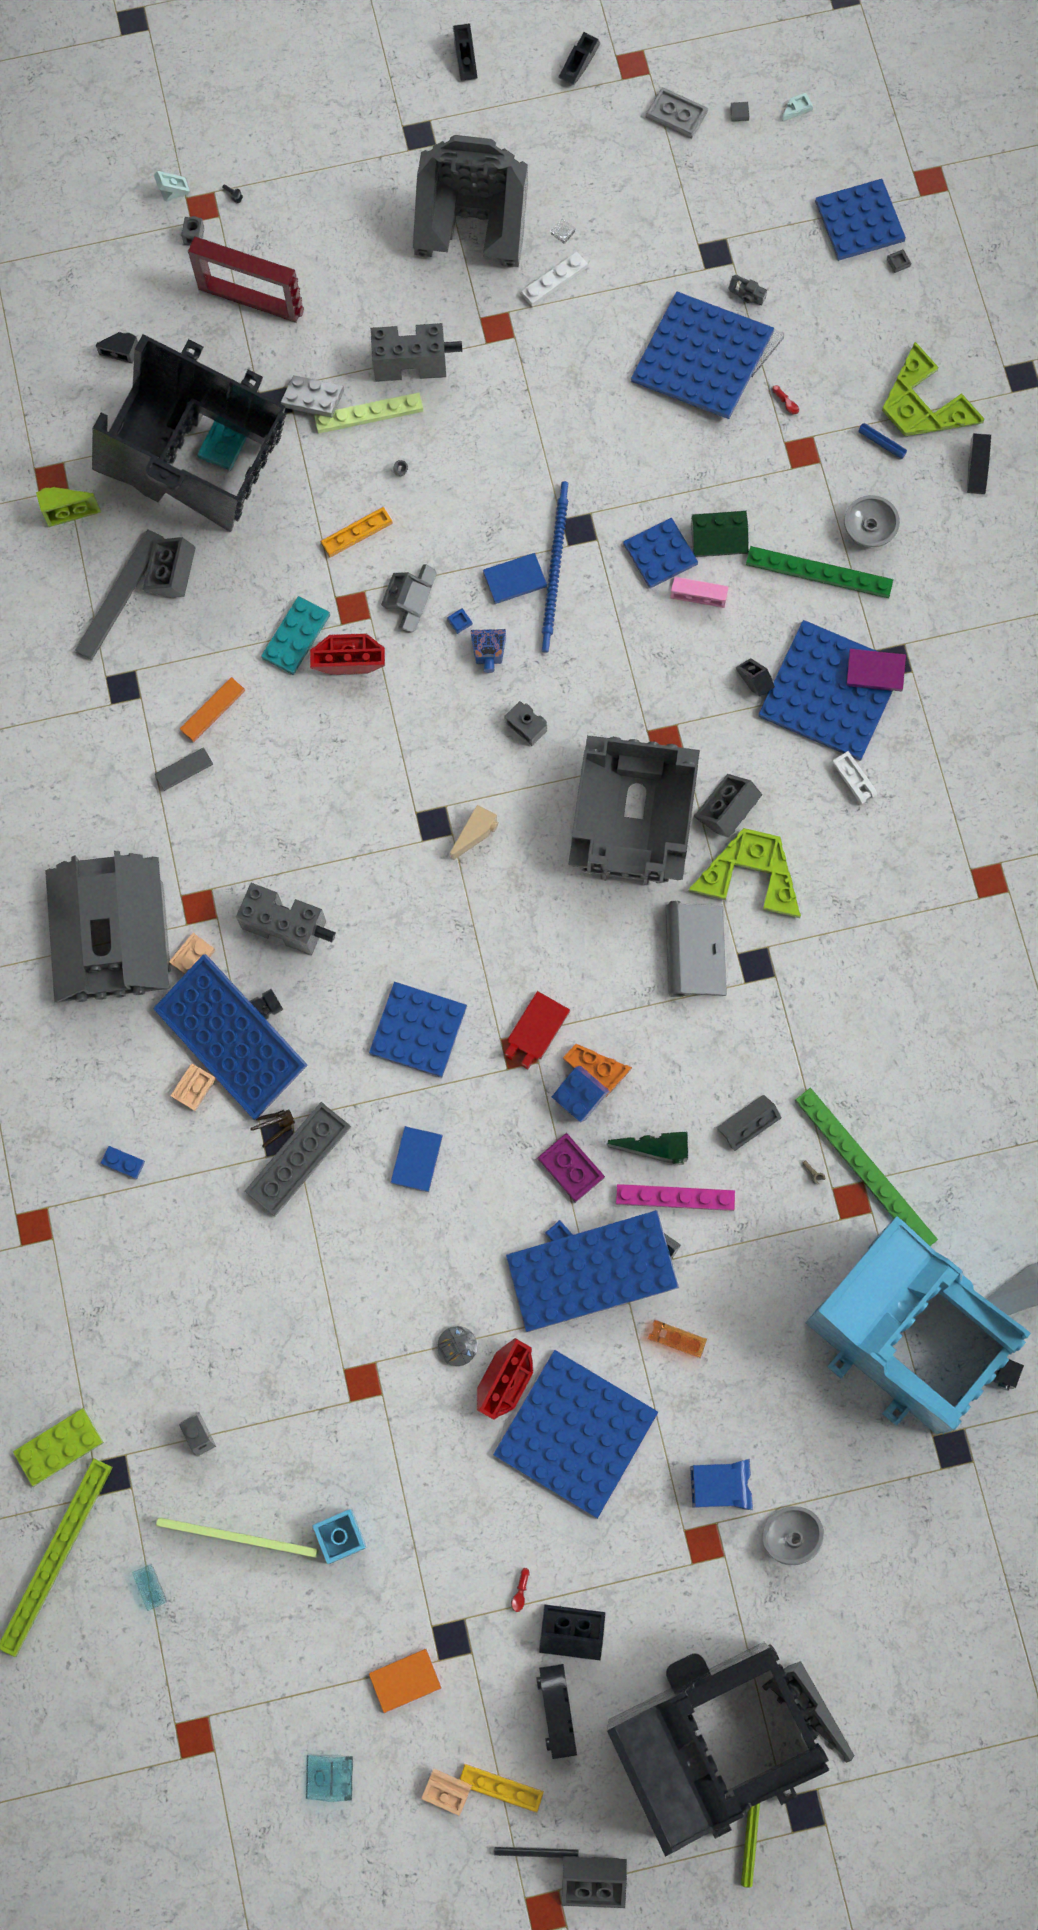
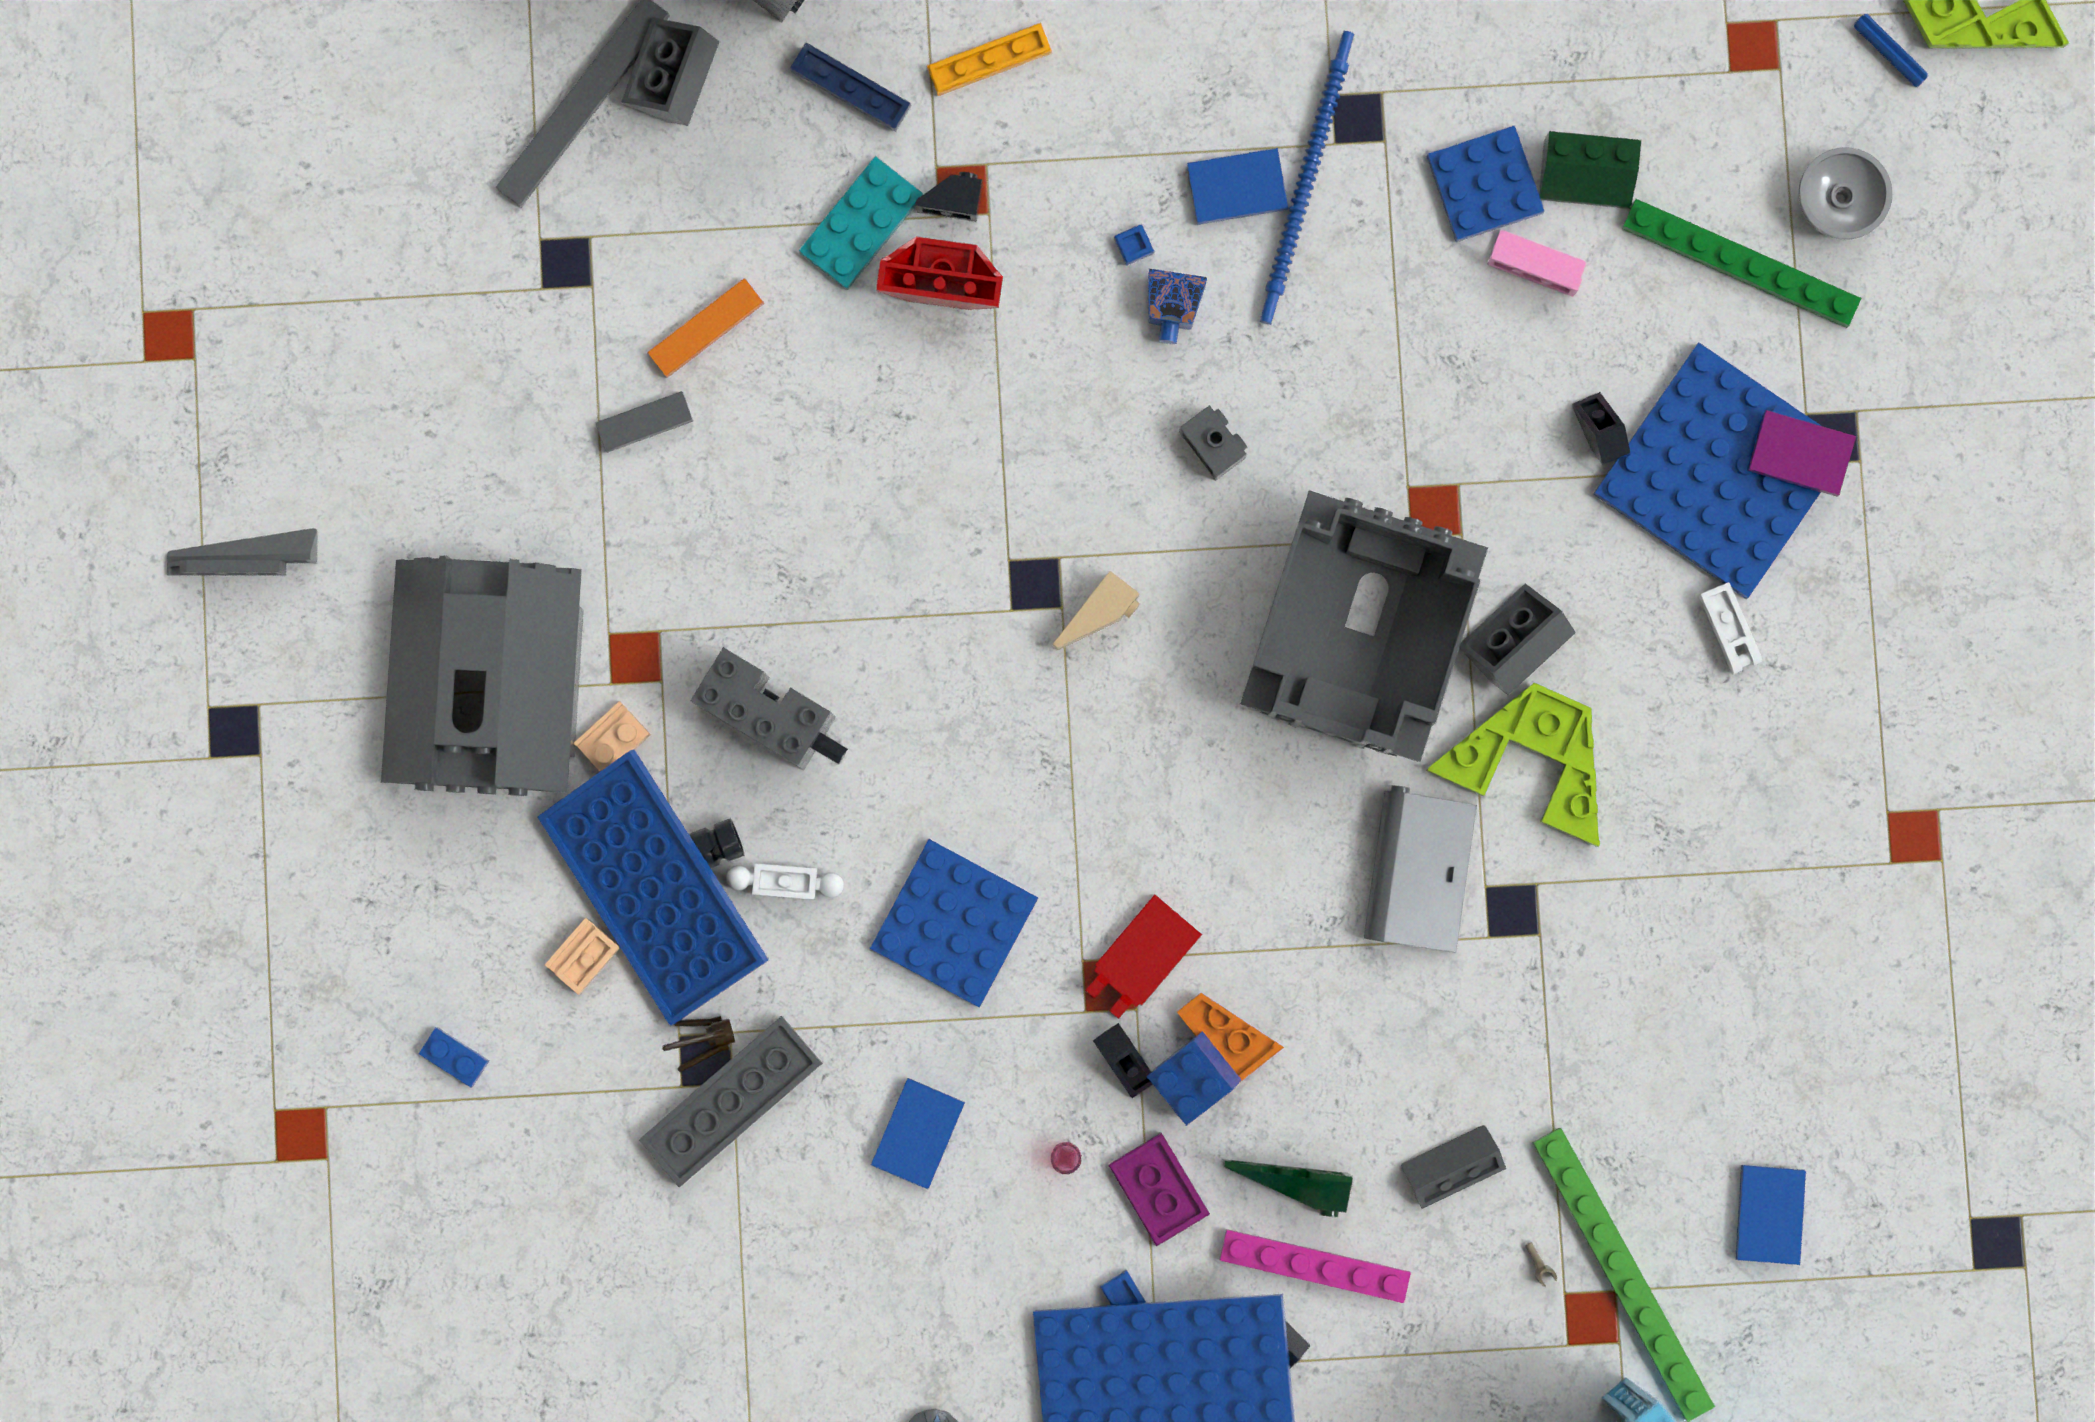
camera: 10 degrees right, 10 degrees up
plate [381,564,437,633] -> none
black slope [967,433,991,494] -> none
none -> white plate [726,864,844,900]
none -> dark blue plate [790,42,911,132]
none -> black slope [915,172,983,222]
none -> clear pink wheel [1051,1142,1082,1174]
none -> black slope [1093,1023,1153,1098]
none -> blue tile [1735,1165,1806,1265]

